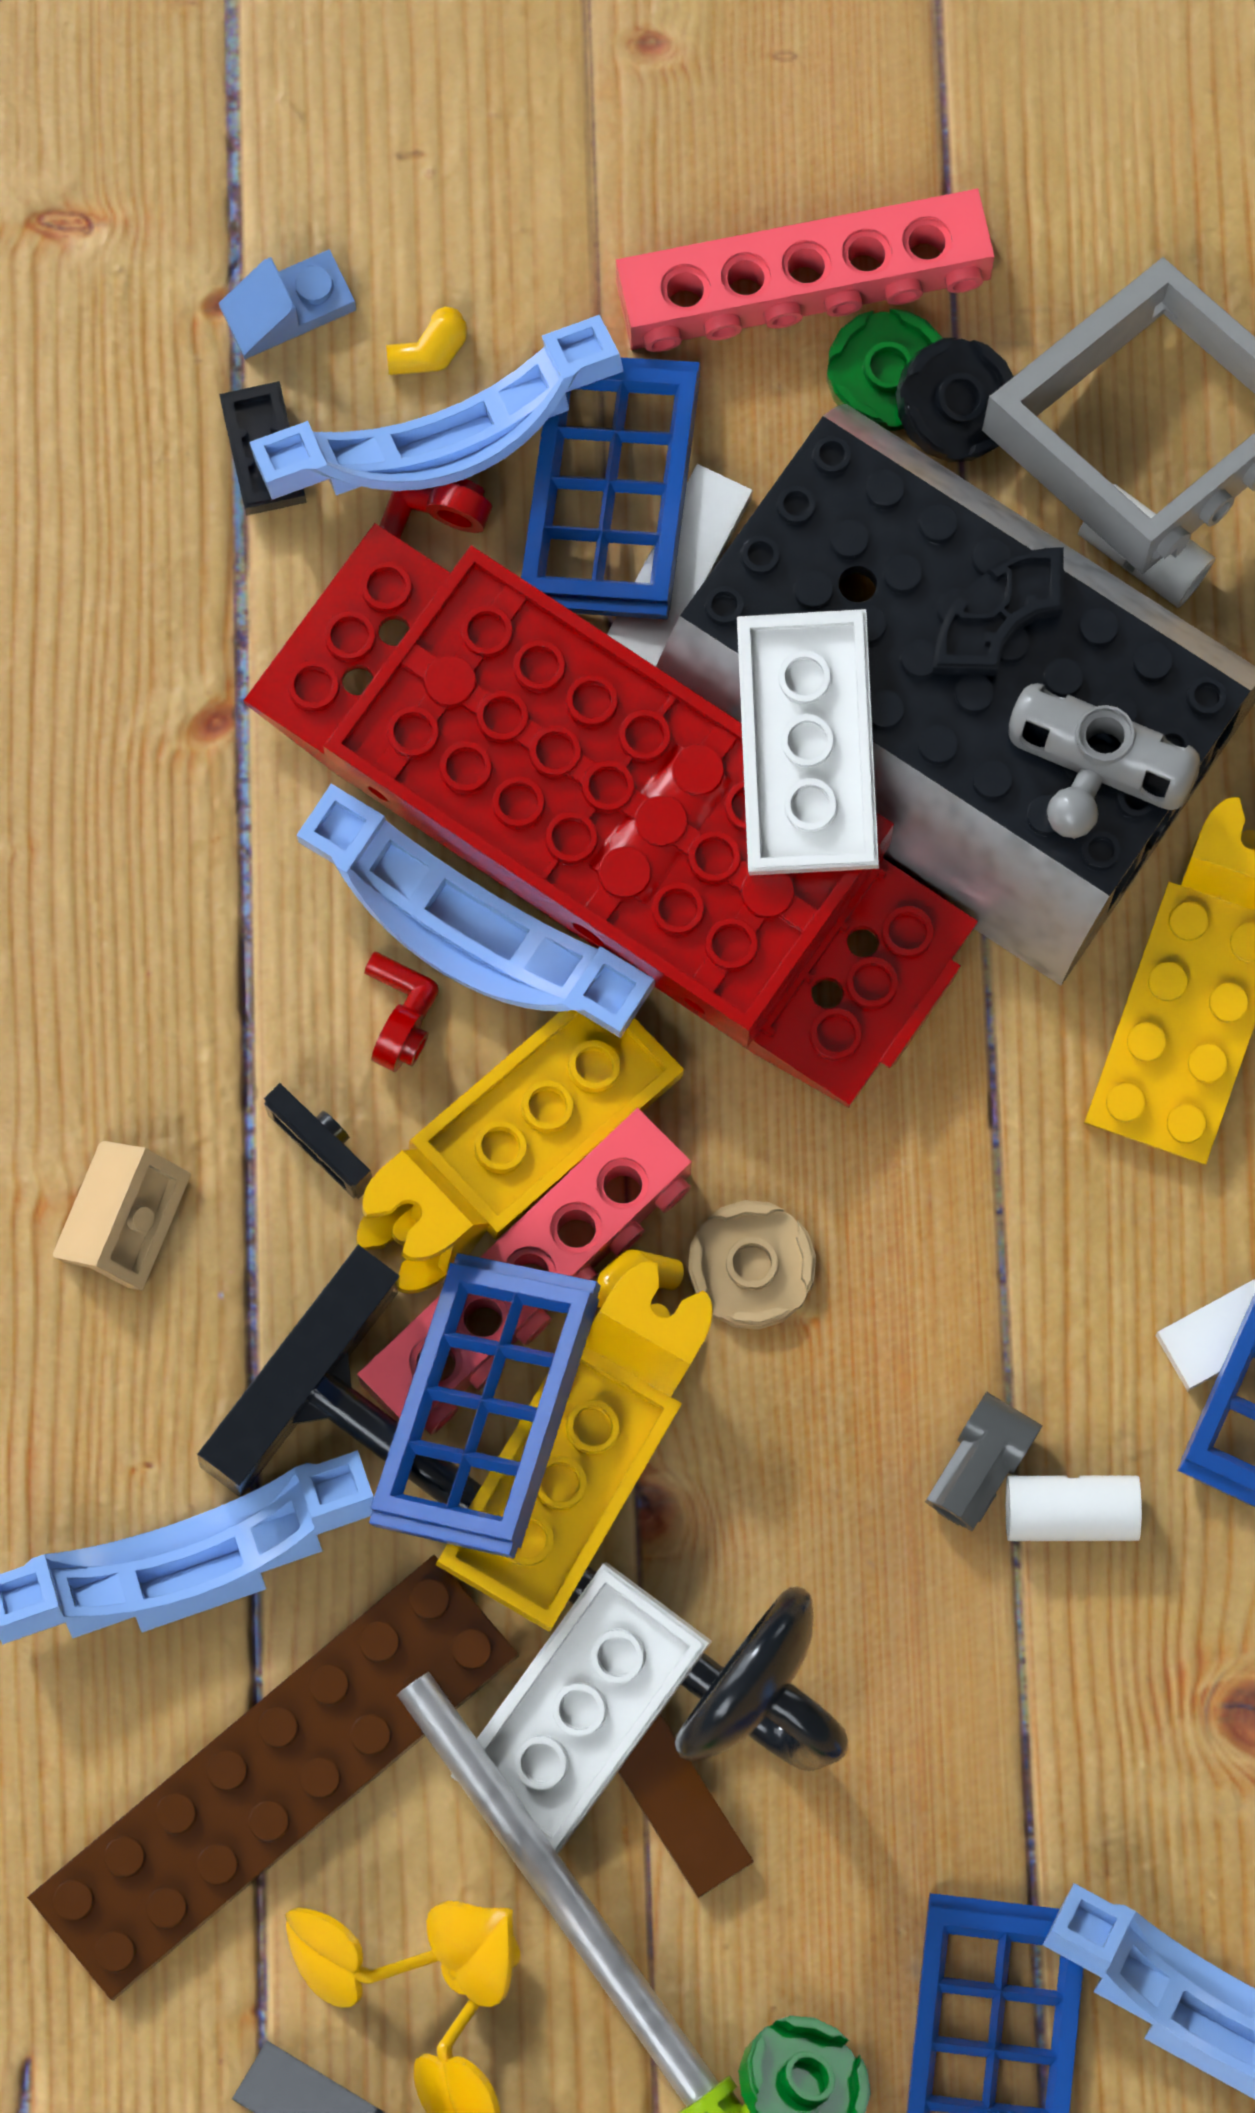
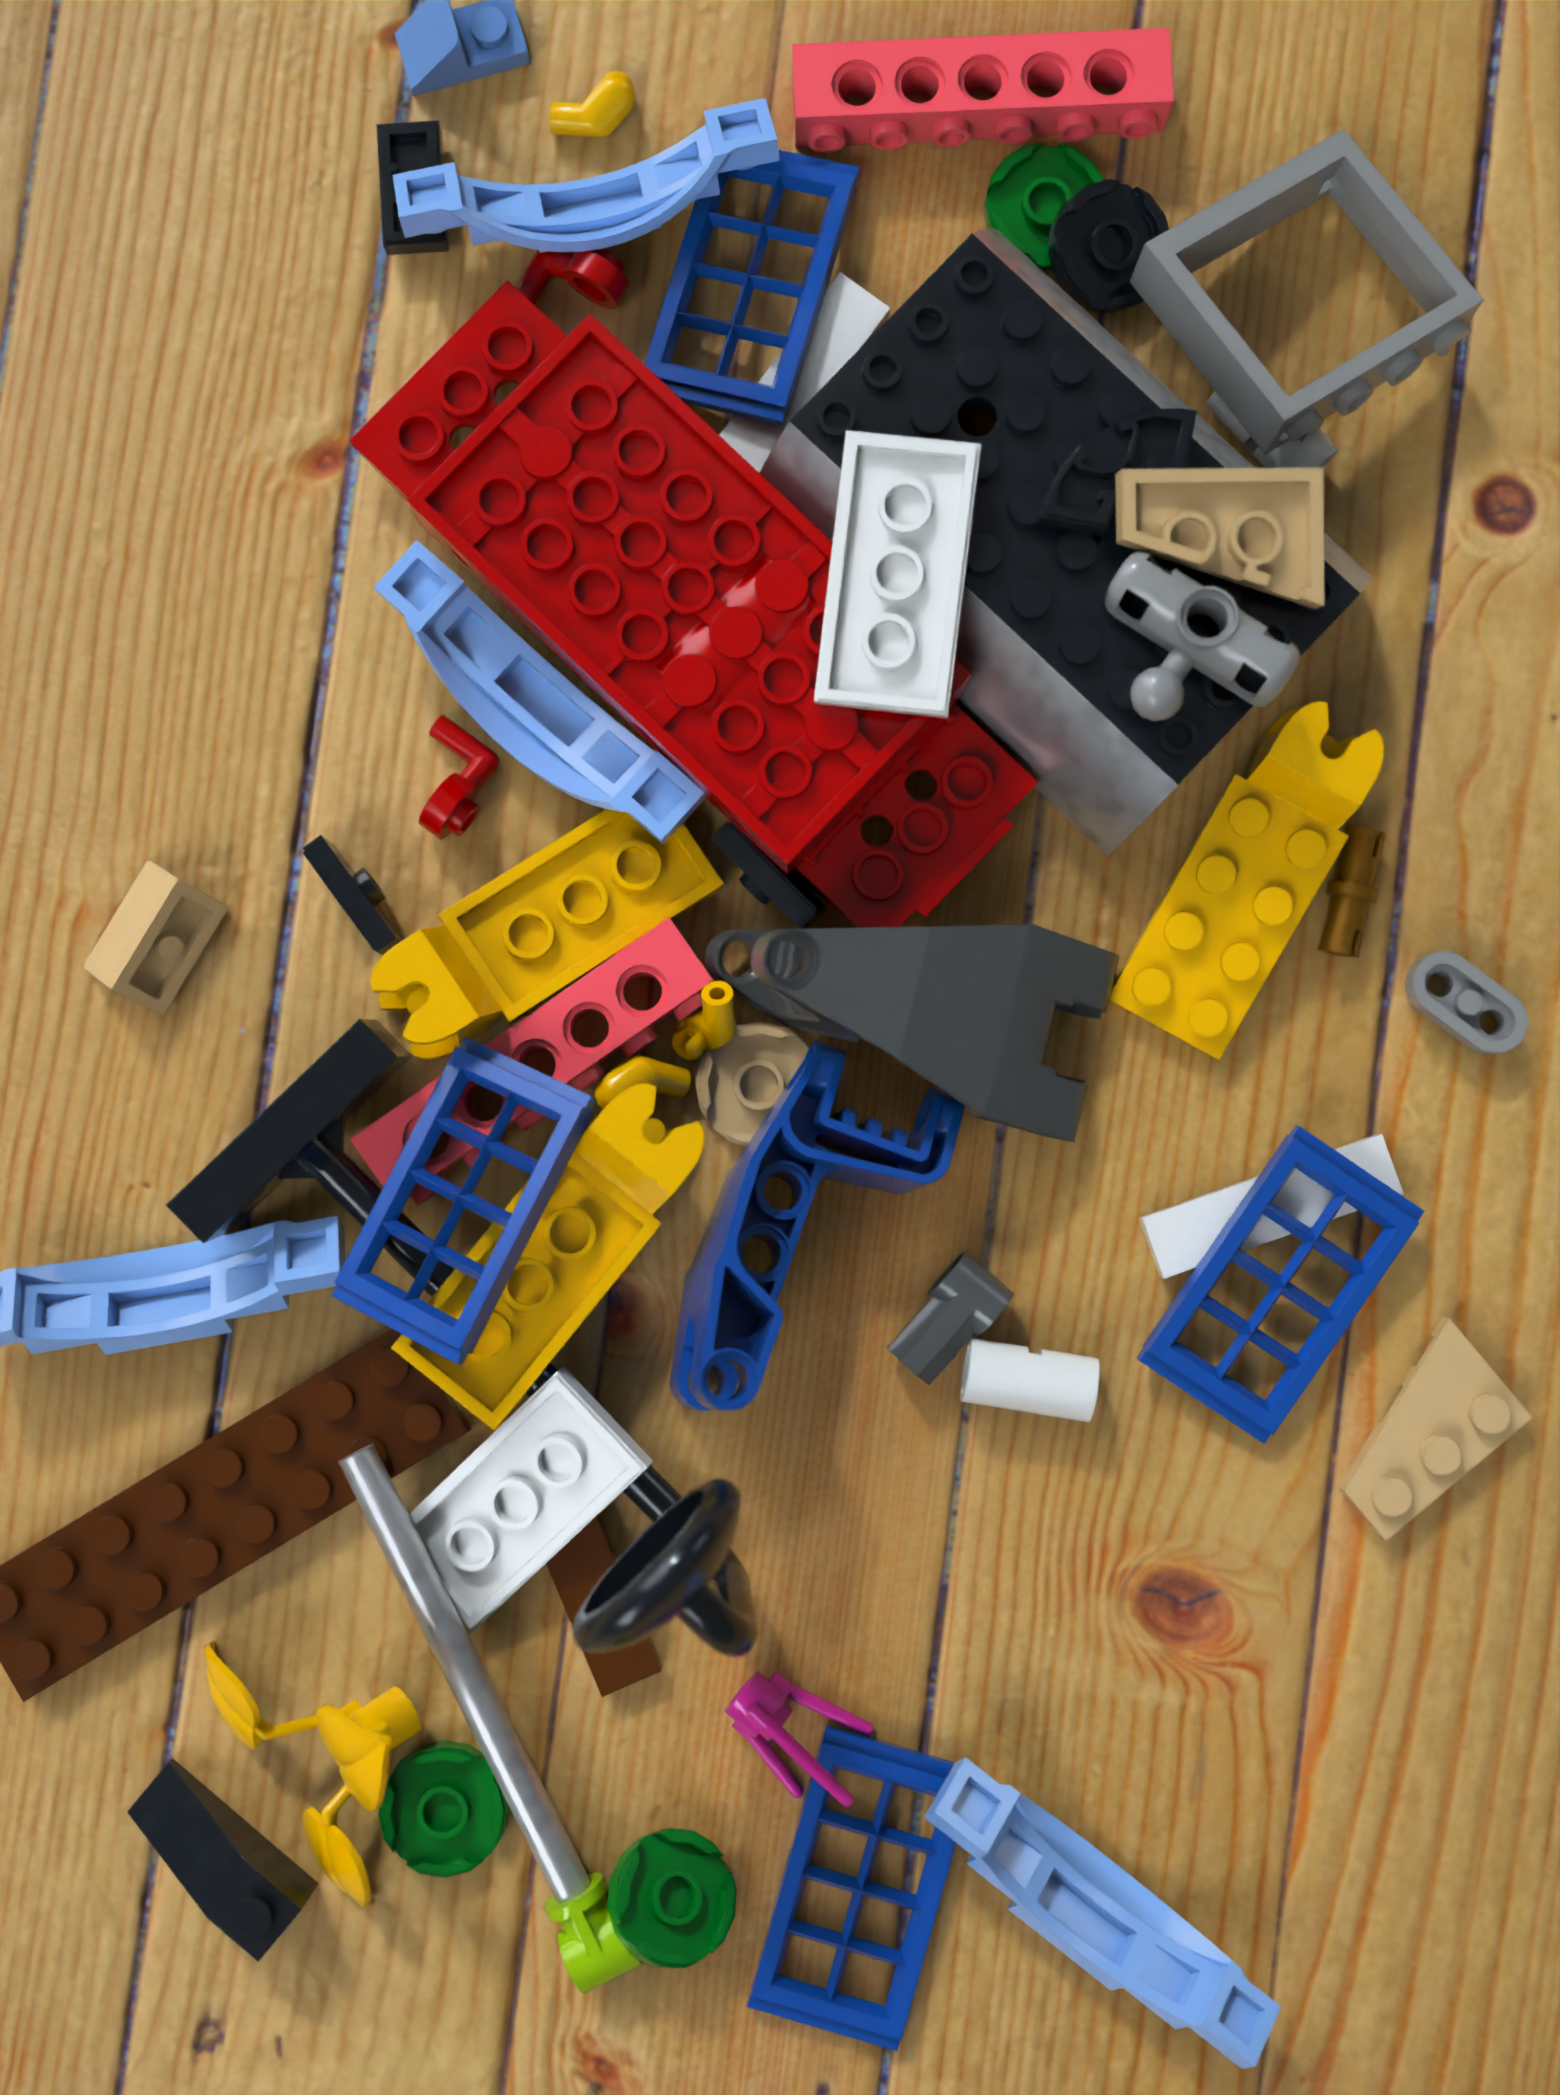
camera: 10 degrees right, 10 degrees up
none -> green tile [378,1740,510,1878]
none -> blue piece [669,1040,964,1411]
none -> yellow arm [671,981,736,1060]
none -> dark grey piece [704,924,1119,1142]
none -> black plate [711,822,826,929]
none -> dark pink plant [725,1671,874,1807]
none -> tan wing [1115,467,1324,609]

